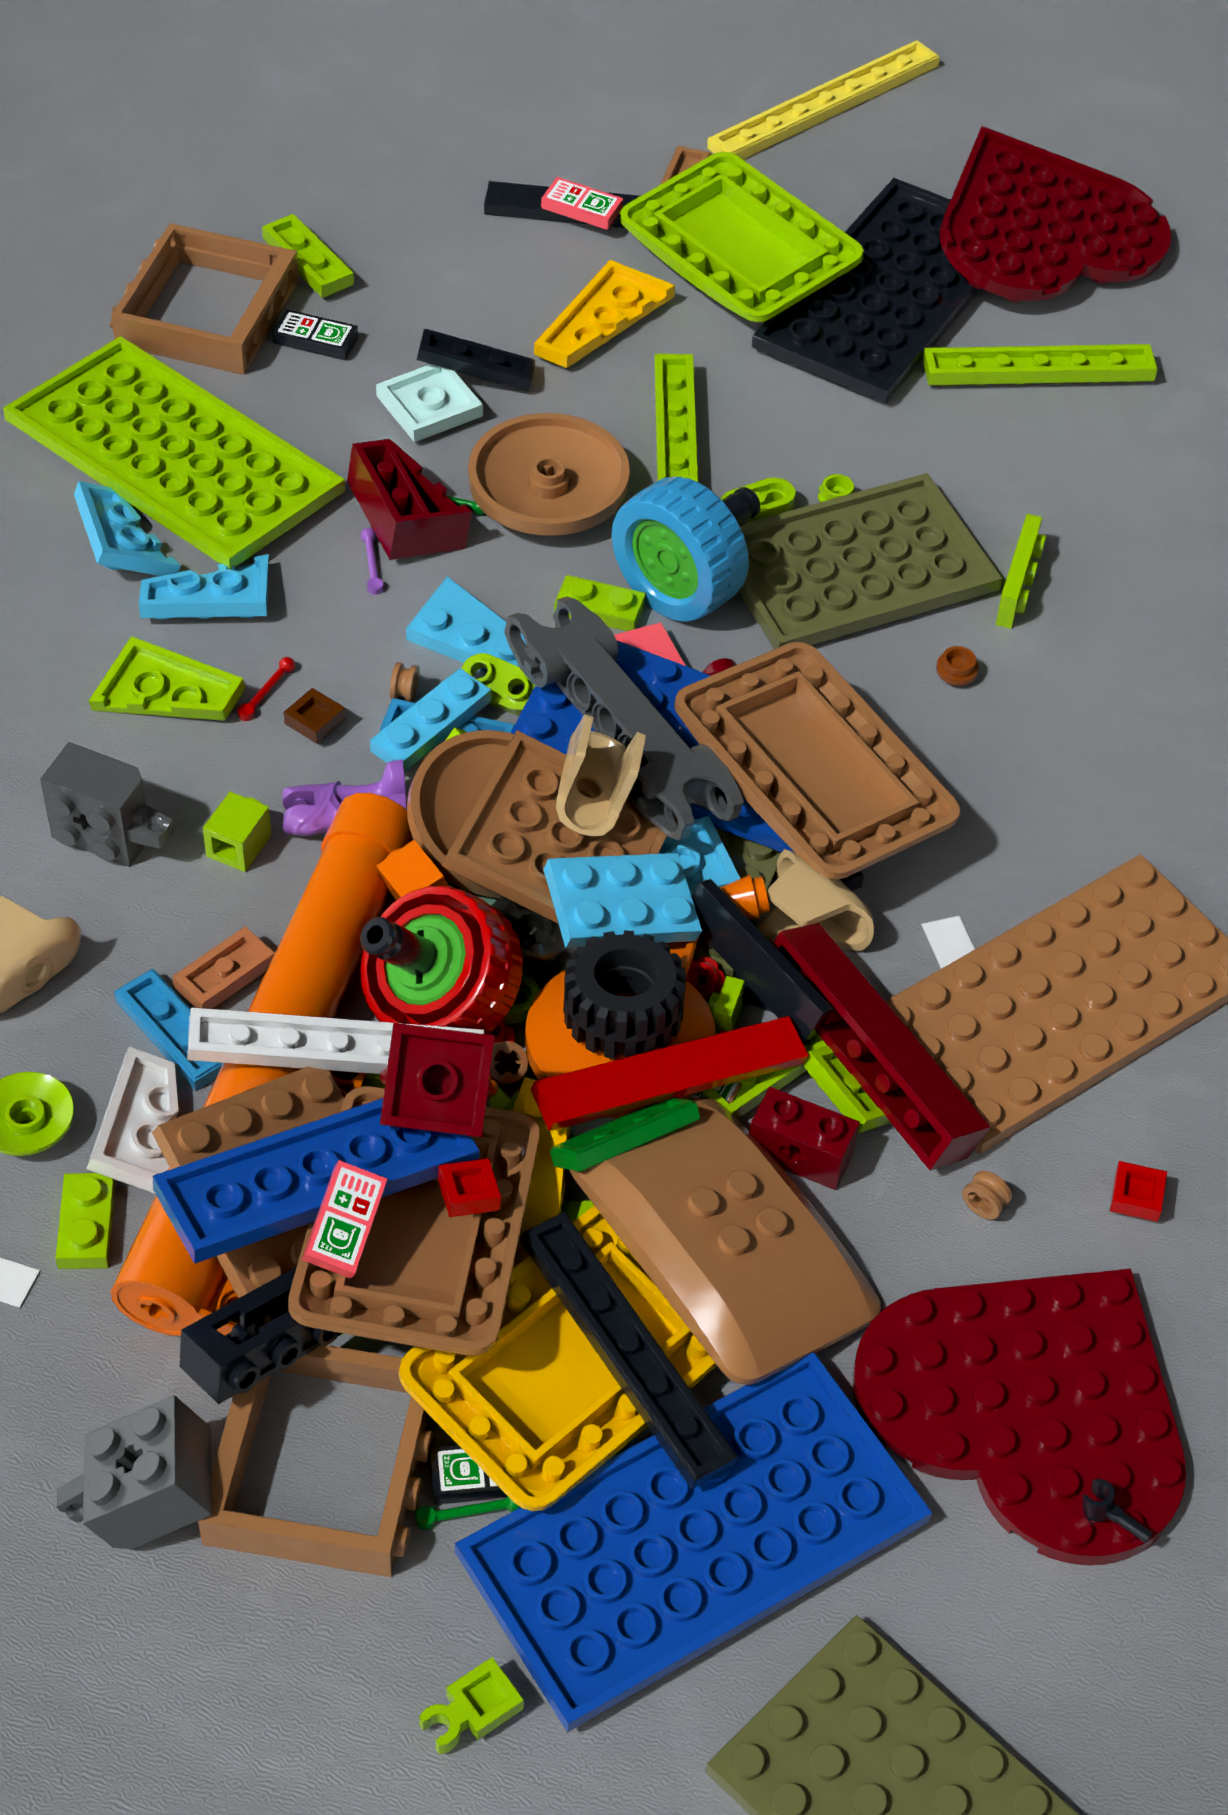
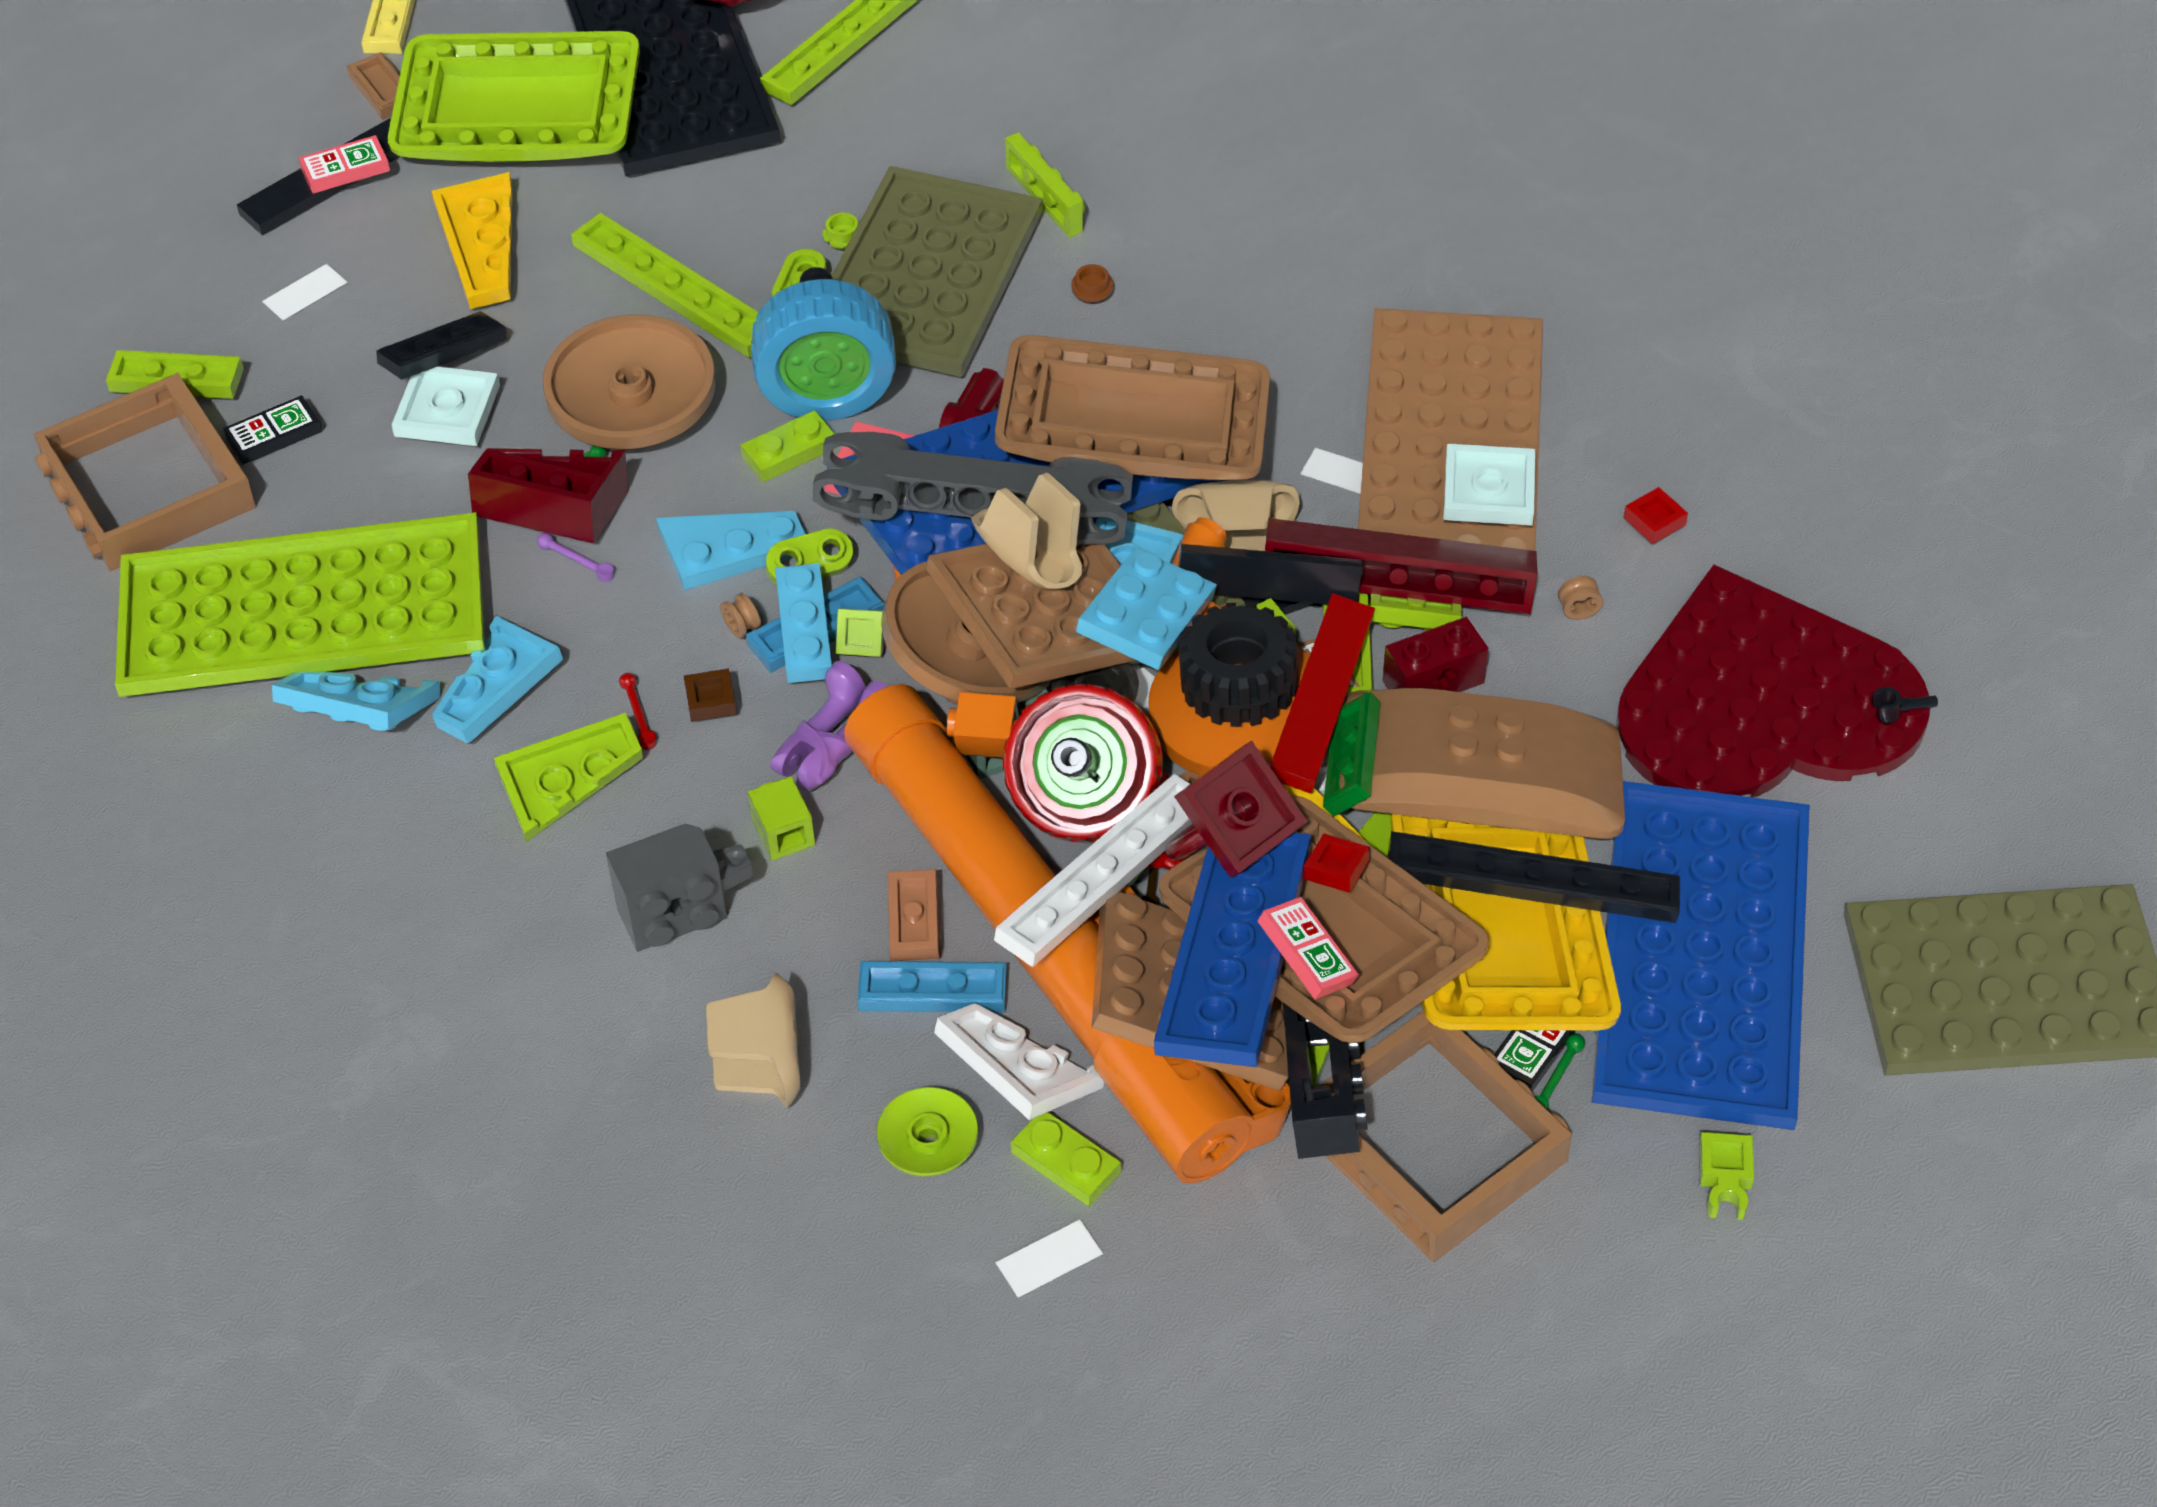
camera: 45 degrees left, 0 degrees up
dark grey hinge [56,1395,212,1549] -> none
none -> white sticker [262,264,348,320]
none -> light aqua plate [1443,444,1535,526]

